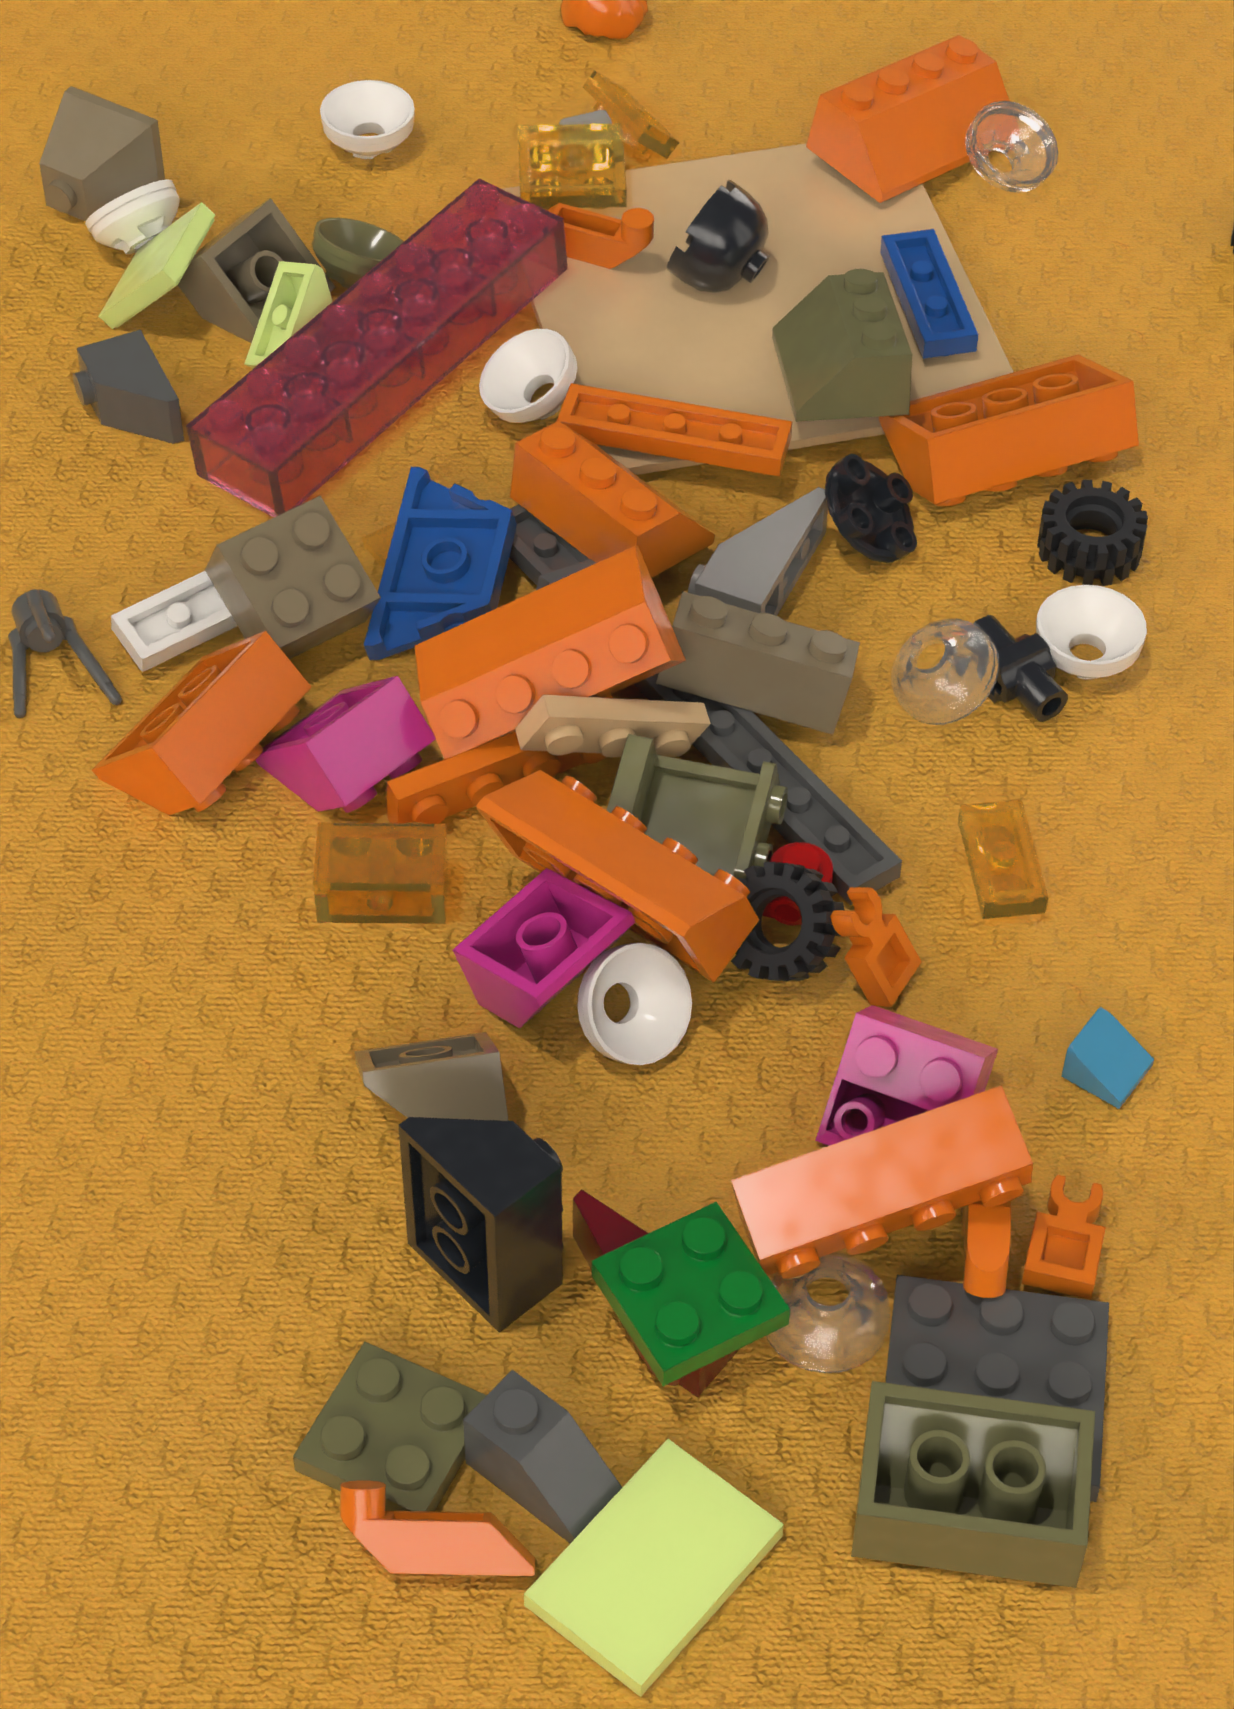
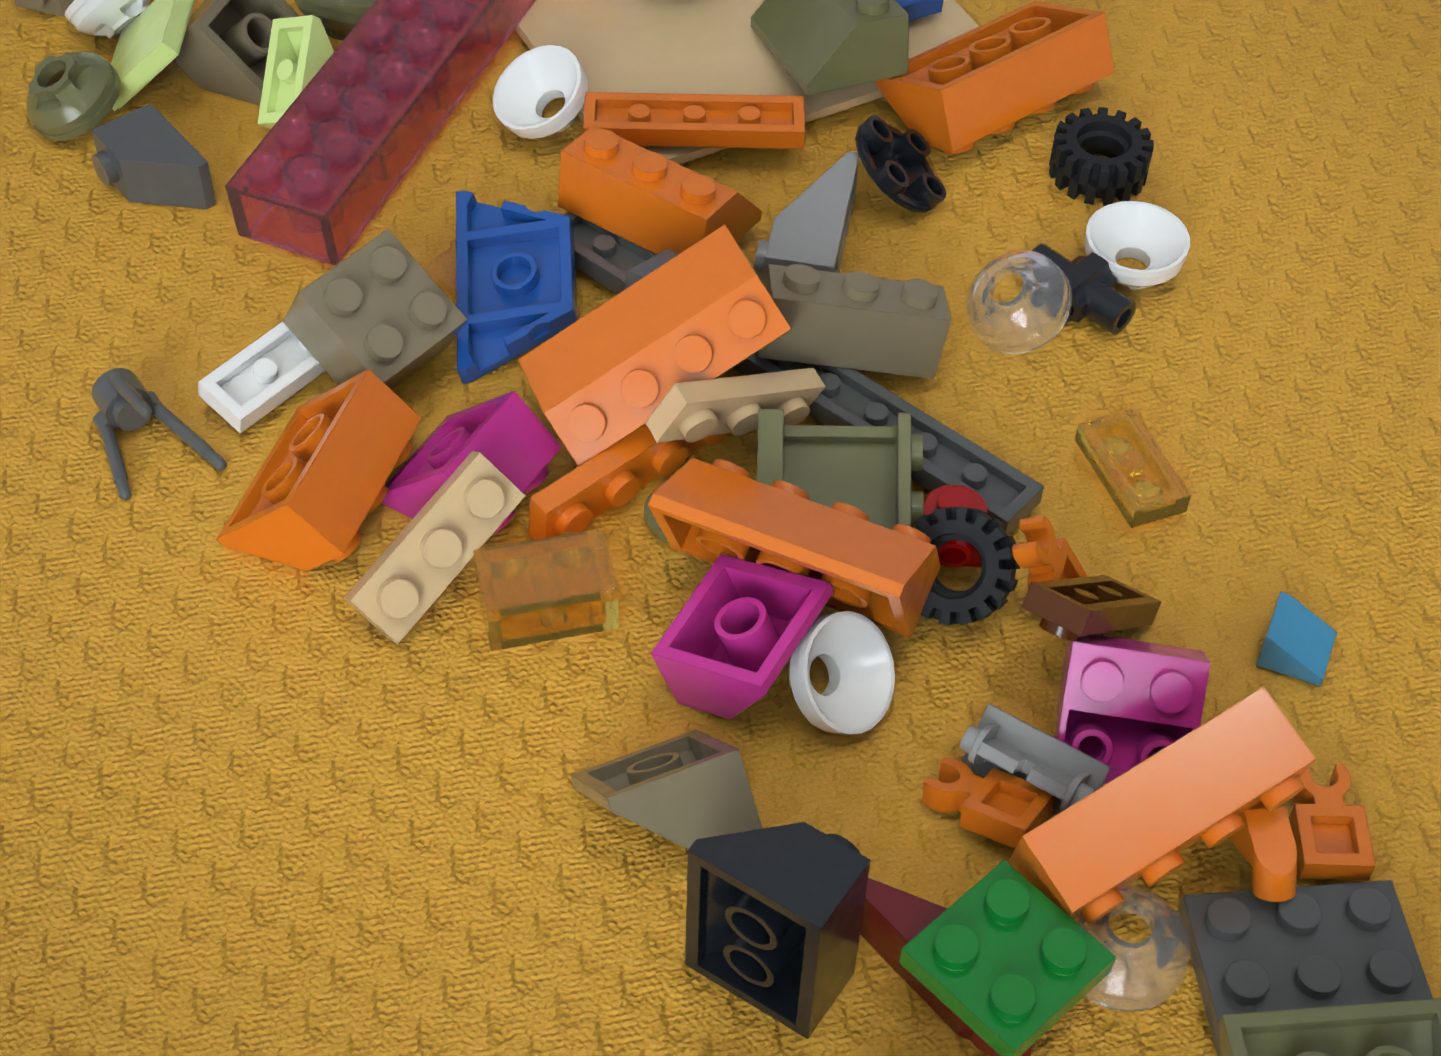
camera: 15 degrees left, 0 degrees up
none -> olive piece [27,52,120,141]
none -> tan plate [343,451,526,644]
none -> orange plate [922,758,1055,848]
none -> light grey hinge [959,704,1112,816]
none -> reddish brown plate [1021,575,1162,641]

